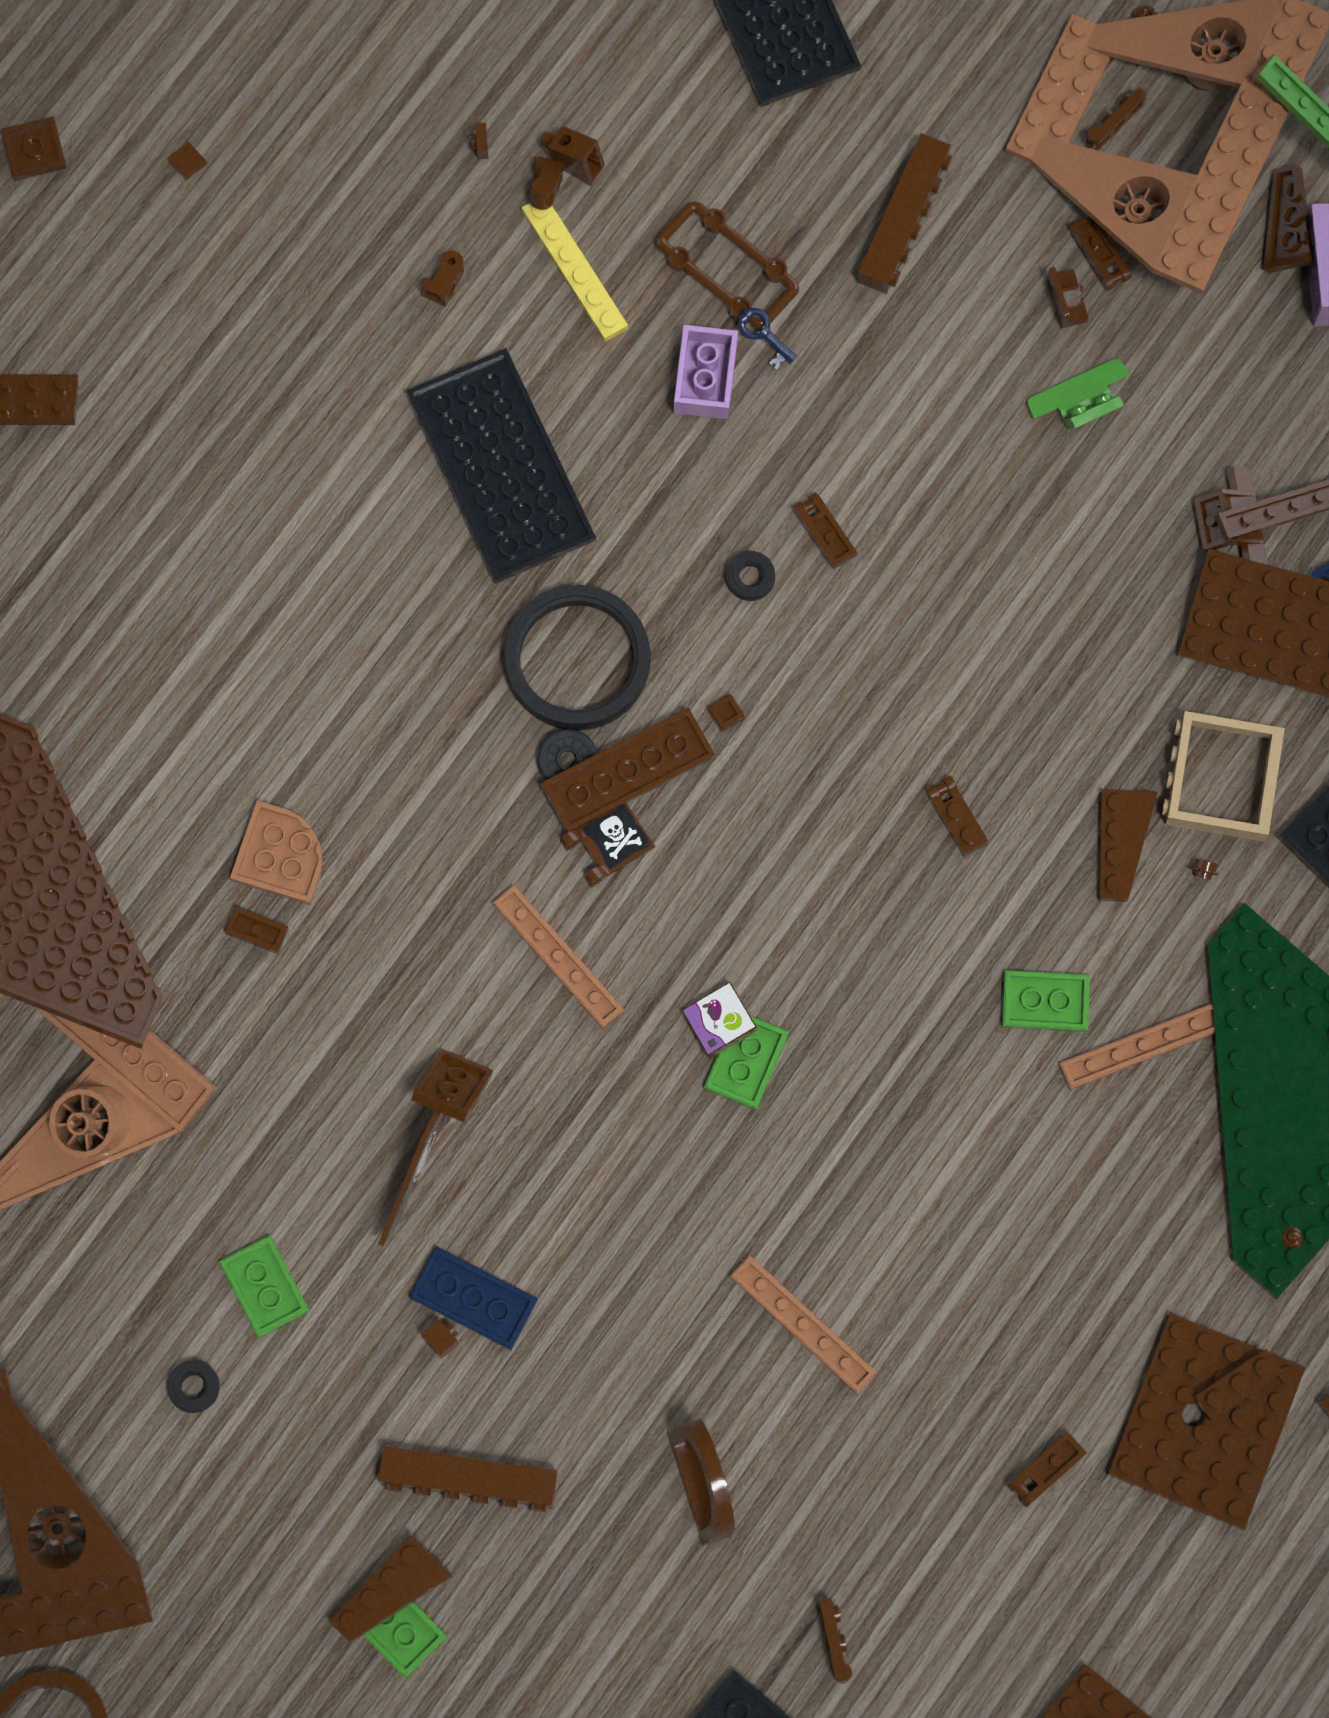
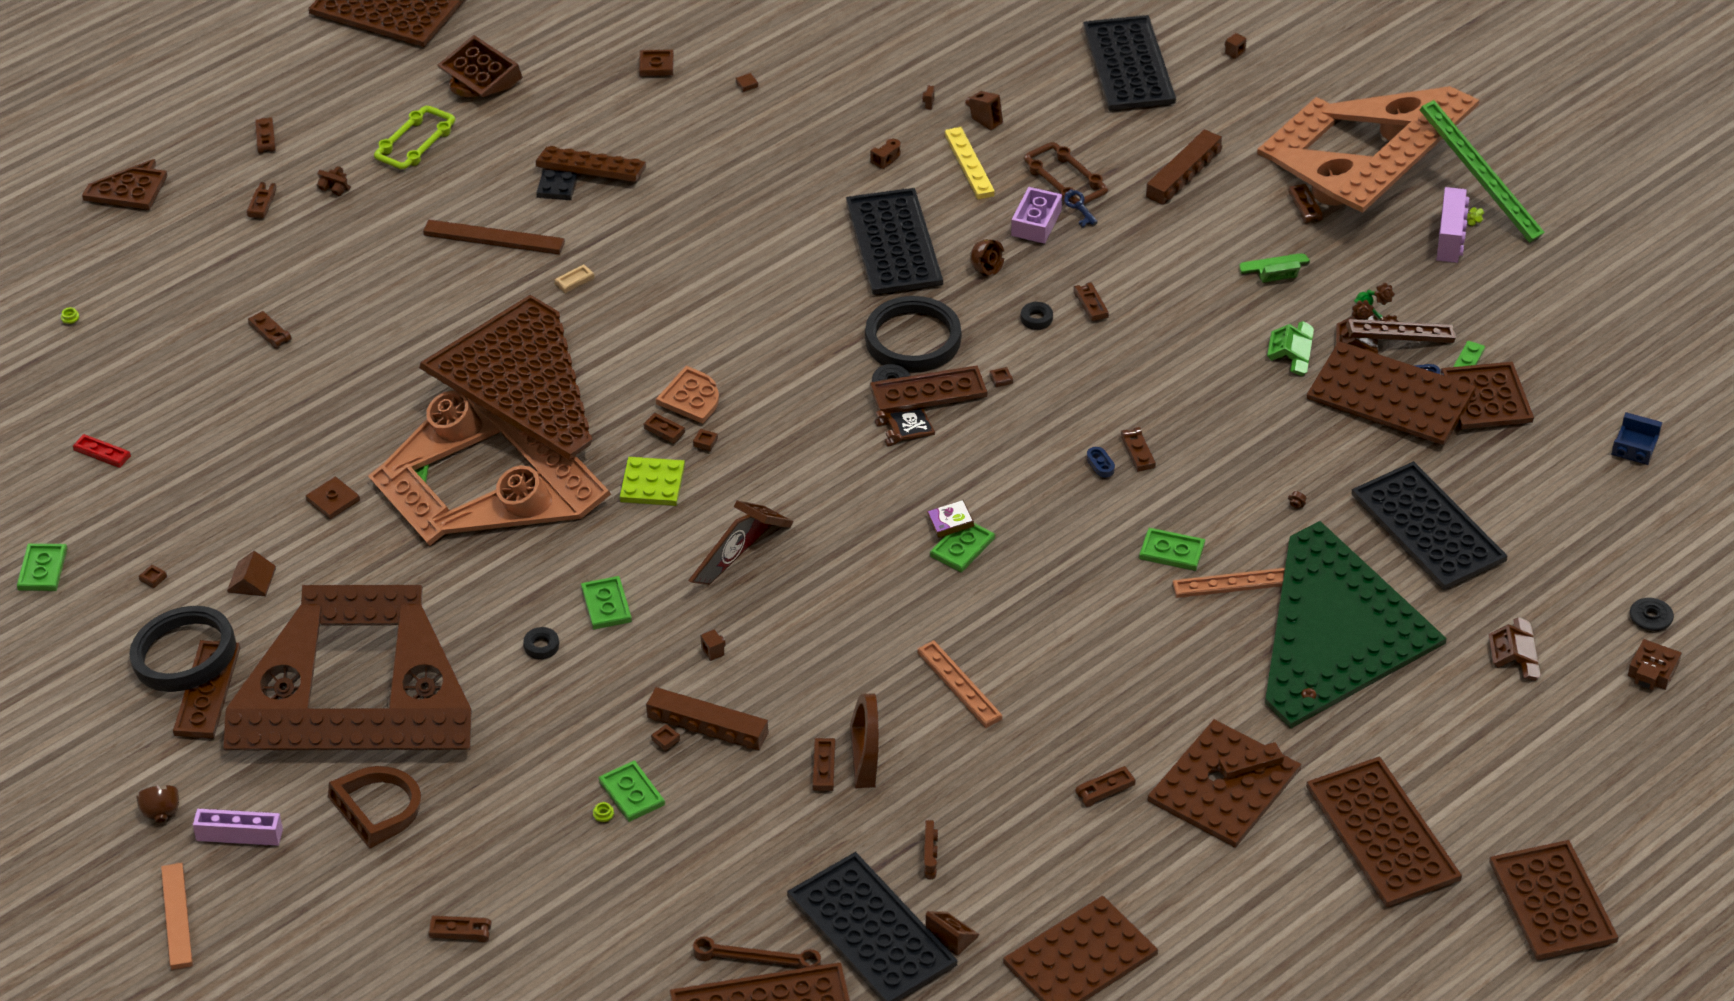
camera: 15 degrees right, 30 degrees down
reddish brown wing [329,1535,453,1643] -> none
dark blue tile [409,1247,538,1351] -> none
nougat tile [492,885,624,1029] -> none
reddish brown leg [530,156,565,210] -> none
reddish brown panel [1047,267,1089,329] -> none
reddish brown plate [1085,87,1147,151] -> none
reddish brown wing [1099,790,1158,902] -> none
tan window [1162,711,1285,842] -> none
reddish brown wing [1263,164,1314,273] -> none
none -> tan tile [554,265,595,293]
none -> lime plate [593,802,614,822]
none -> lime plate [620,457,685,506]
none -> reddish brown plate [651,724,680,751]
none -> reddish brown plate [693,429,718,451]
none -> reddish brown plate [813,738,835,791]
none -> reddish brown cylinder [970,239,1004,275]
none -> dark blue plate [1087,447,1115,477]
none -> bright green plate [1267,321,1314,376]
none -> reddish brown plant [1352,282,1399,322]

